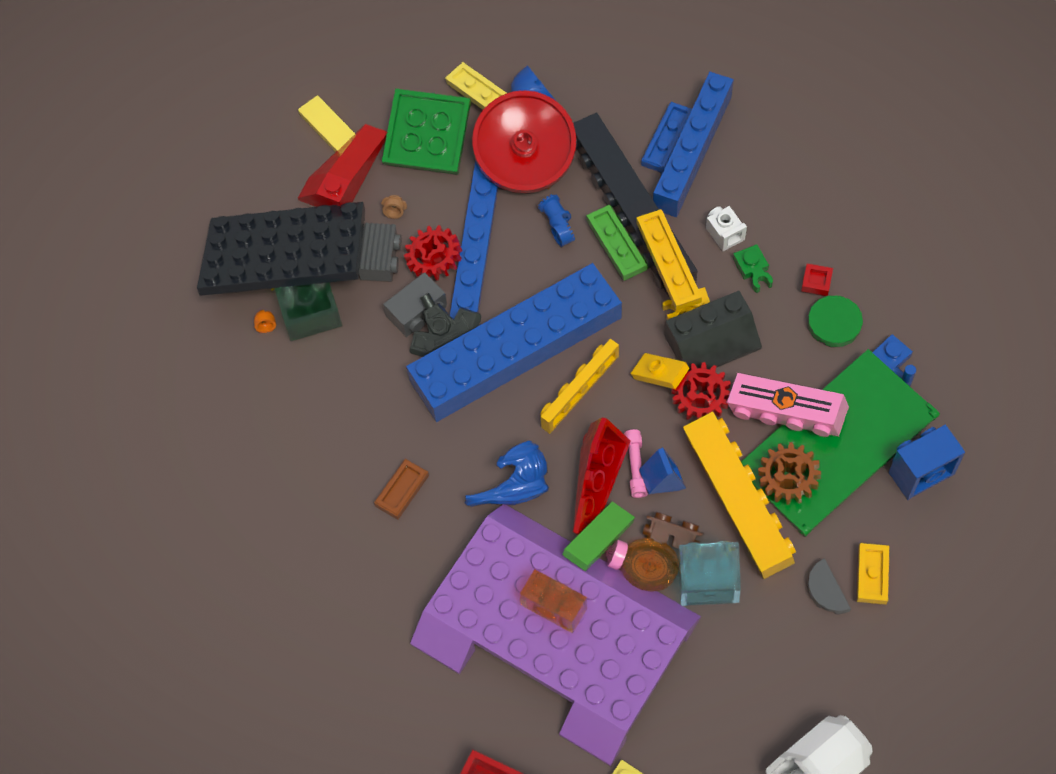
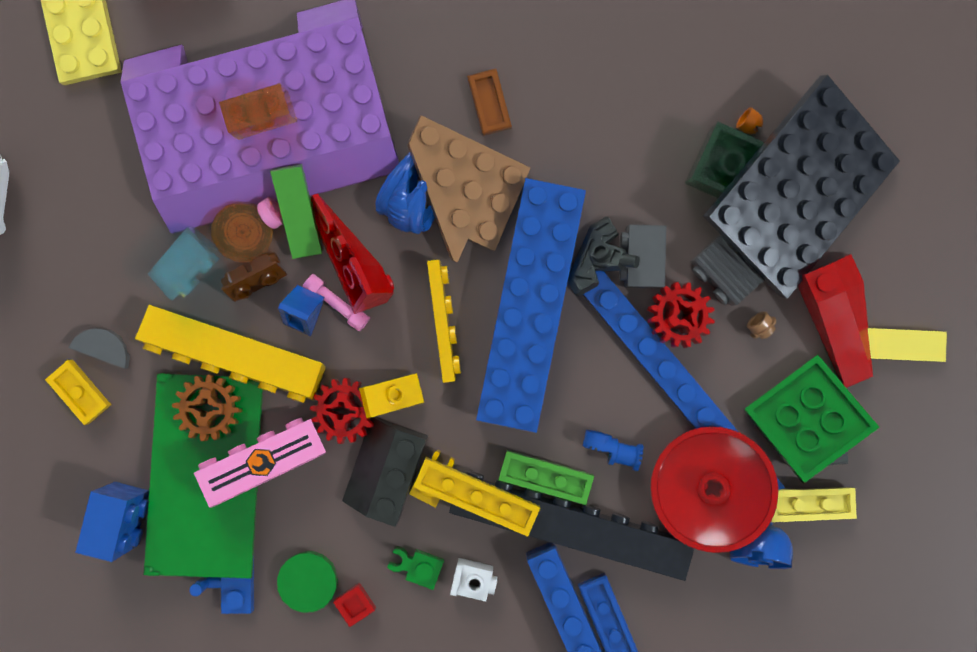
camera: 130 degrees right, 25 degrees up
none -> medium nougat wing [407,115,530,263]

